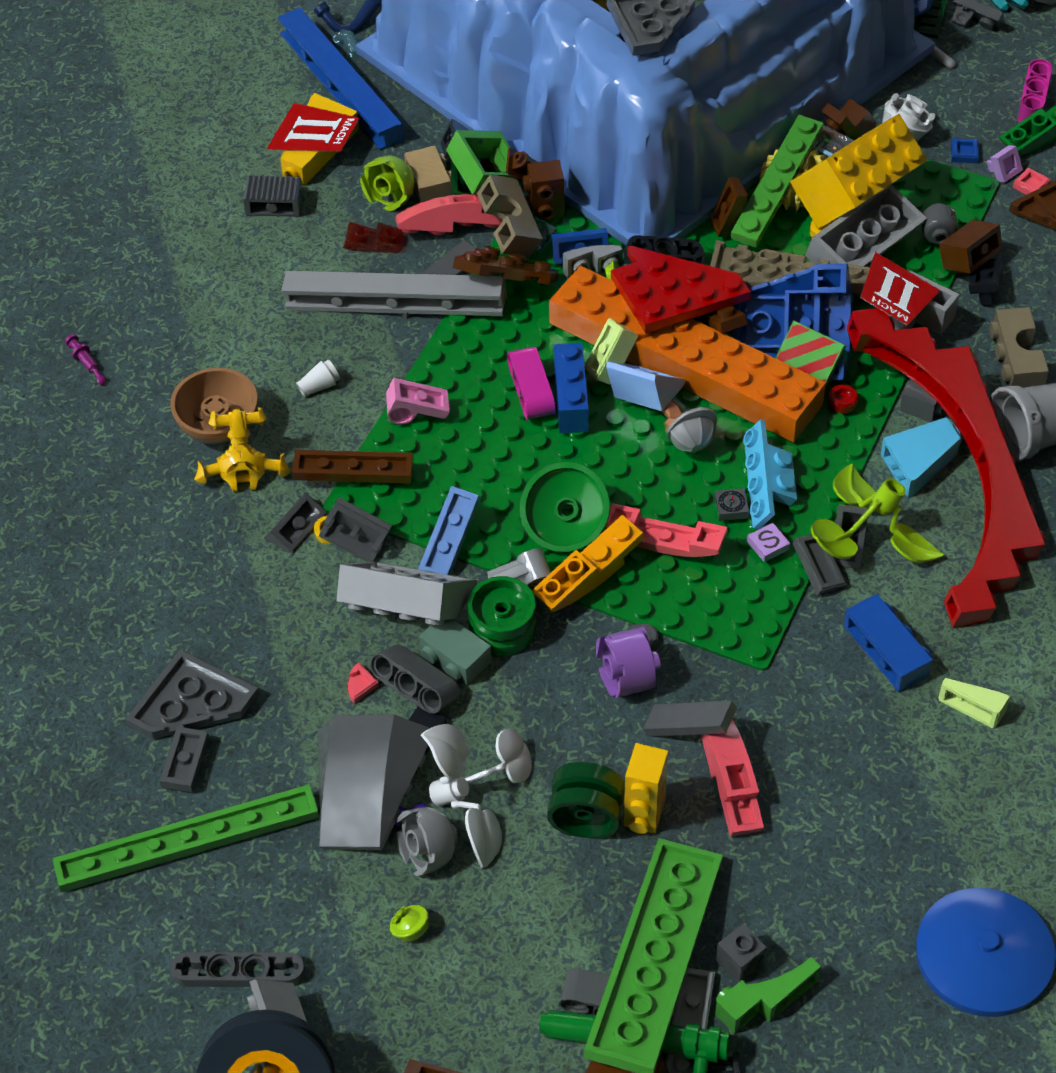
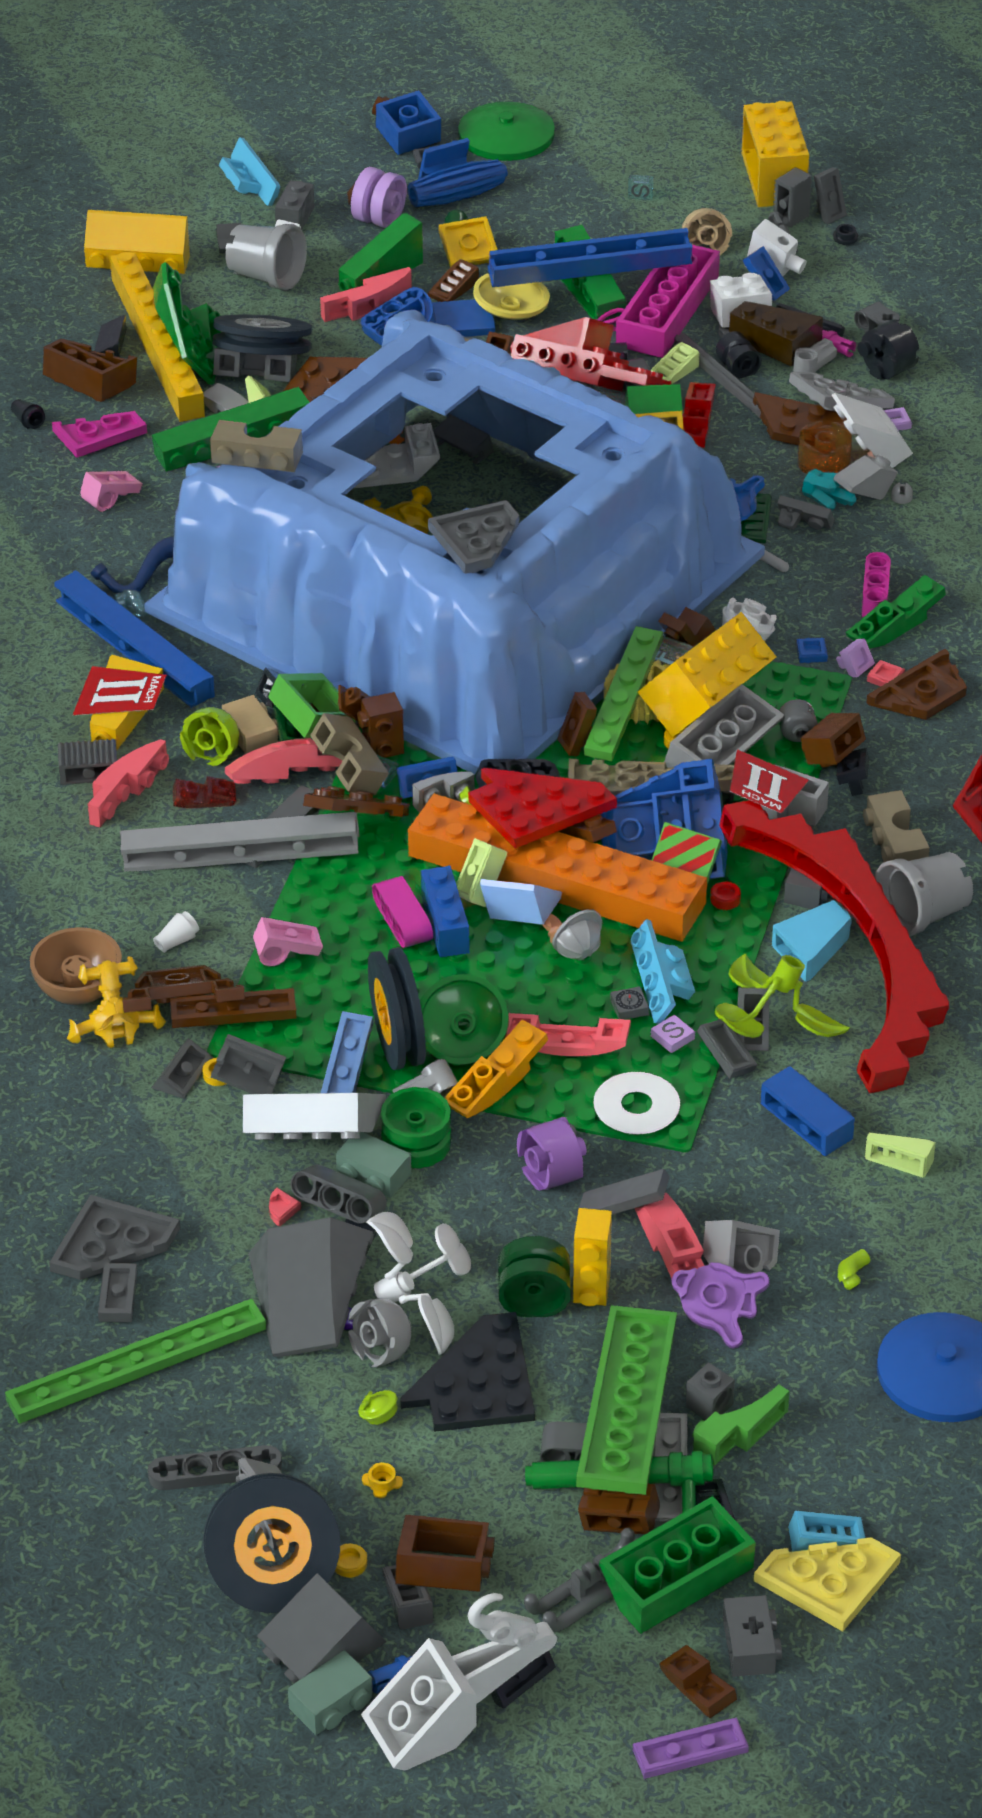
camera: 10 degrees left, 10 degrees down
none -> coral slope [88,739,169,827]
none -> reddish brown wing [122,965,245,1013]
none -> yellow plate [362,1462,403,1498]
none -> black wheel [368,947,426,1070]
none -> black wing [400,1312,535,1432]
none -> white sticker [594,1072,680,1134]
none -> medium lavender tile [672,1262,770,1349]
none -> light grey slope [703,1220,780,1274]
none -> lime arm [837,1249,870,1290]

